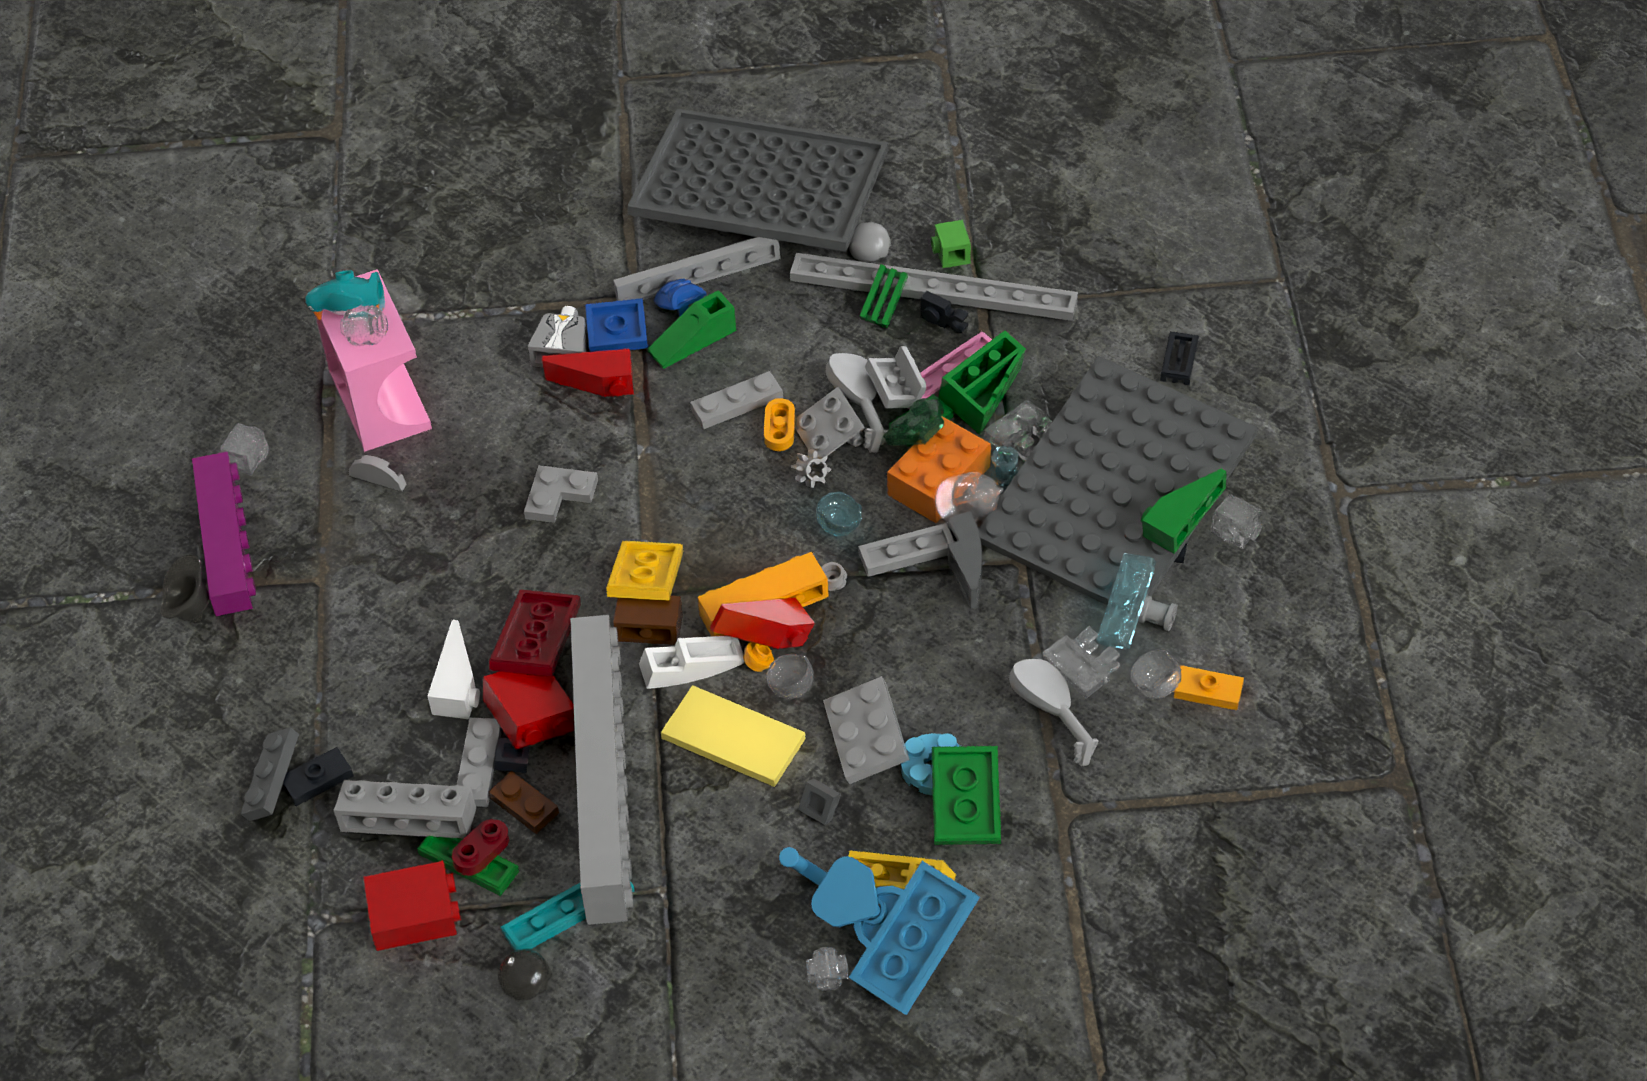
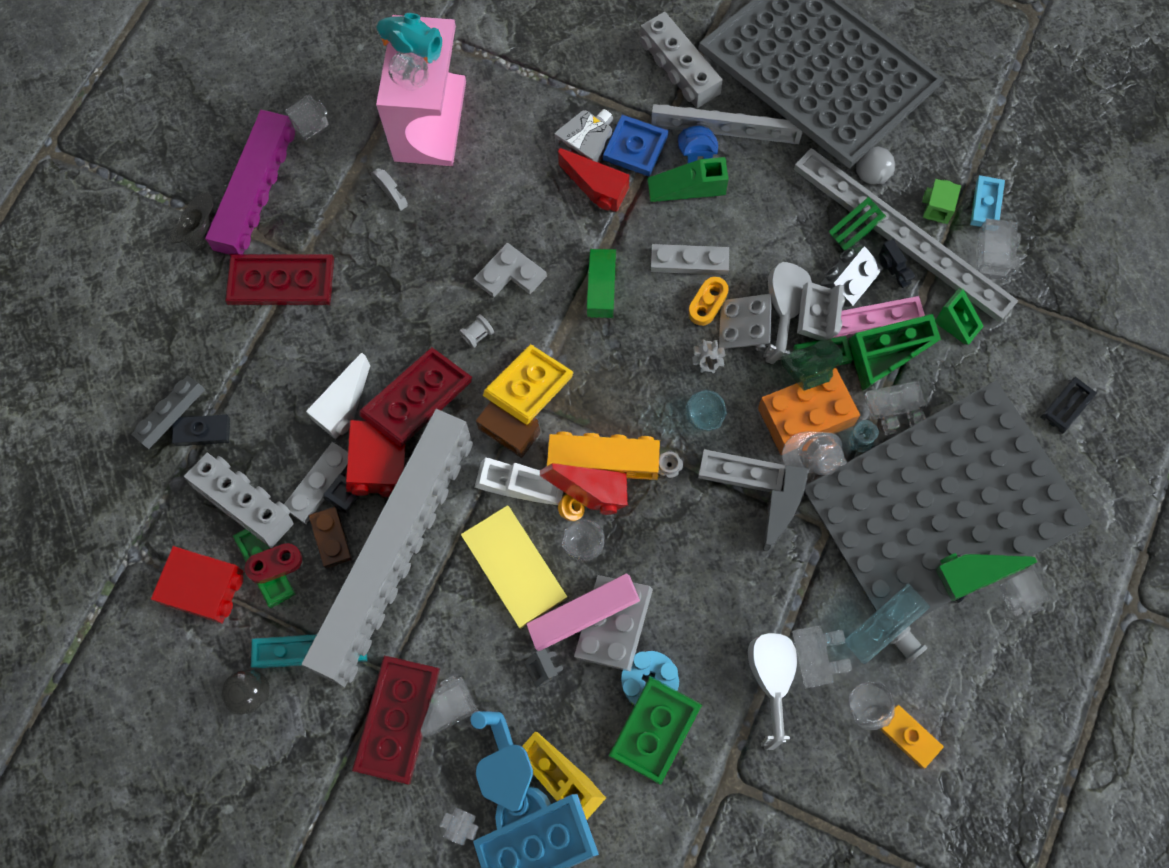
camera: 30 degrees right, 20 degrees up
none -> dark red tile [225,254,334,305]
none -> dark red tile [352,655,440,785]
none -> clear slope [421,676,479,738]
none -> light grey bush [459,314,494,349]
none -> bright pink tile [527,573,640,651]
none -> green slope [587,249,616,318]
none -> light grey brick [640,12,723,108]
none -> bracket [820,246,883,306]
none -> green slope [935,288,984,345]
none -> medium azure plate [970,175,1005,230]
none -> clear brick [976,218,1021,281]

